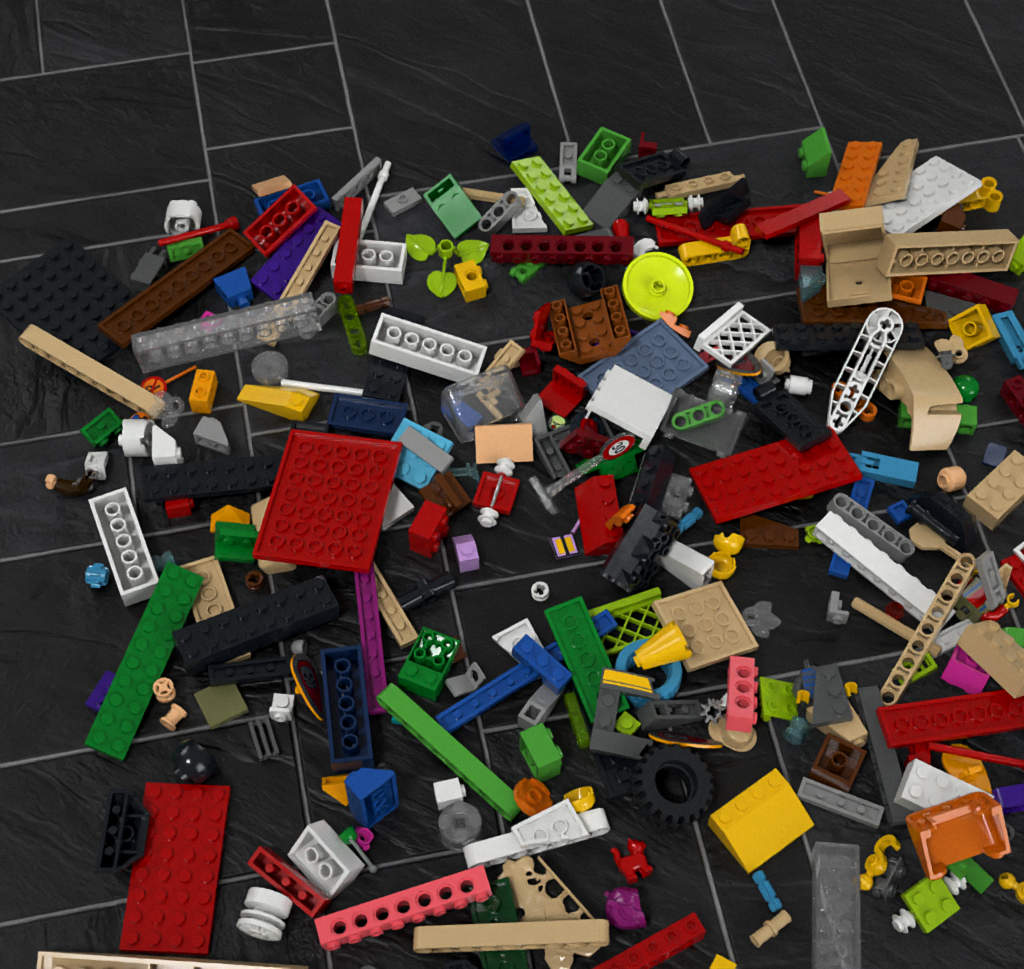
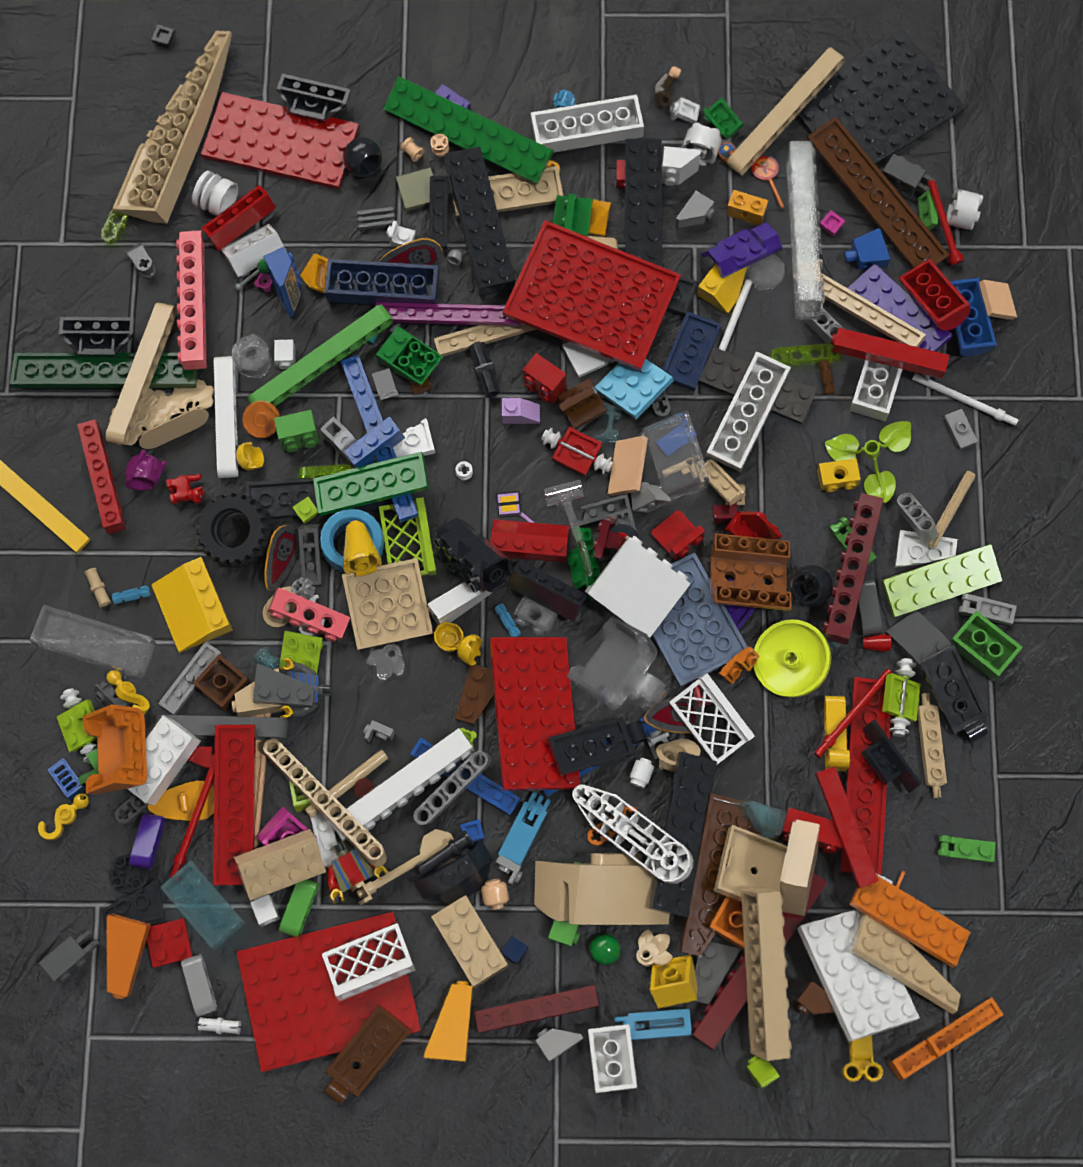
camera: 105 degrees right, 15 degrees up
clear plate [148,391,184,429] -> none
clear light blue wheel [151,550,176,575] -> none
reddish brown bush [245,571,264,591] -> none
light grey tile [332,156,382,212] -> none
light grey tile [397,426,454,474] -> none
green slope [423,174,482,240] -> none
clear blue bracket [491,122,538,165] -> none
white wing [511,798,589,848] -> none
tile [546,412,569,432] -> none
dark grey wedge [589,667,660,760] -> none
orange slope [605,504,636,530] -> none
white piece [634,238,659,258] -> none
dark red panel [638,132,657,158] -> none
bright green beam [672,400,725,433] -> none
bright green slope [798,127,832,178] -> none
dark grey hinge [936,350,956,370] -> none
light grey plate [975,551,1007,610] -> none
none -> blue slope [47,758,86,801]
none -> light grey bracket [496,855,523,886]
none -> dark purple piece [701,222,782,278]
none -> orange slope [888,997,1004,1081]
none -> bright green plate [938,835,995,863]

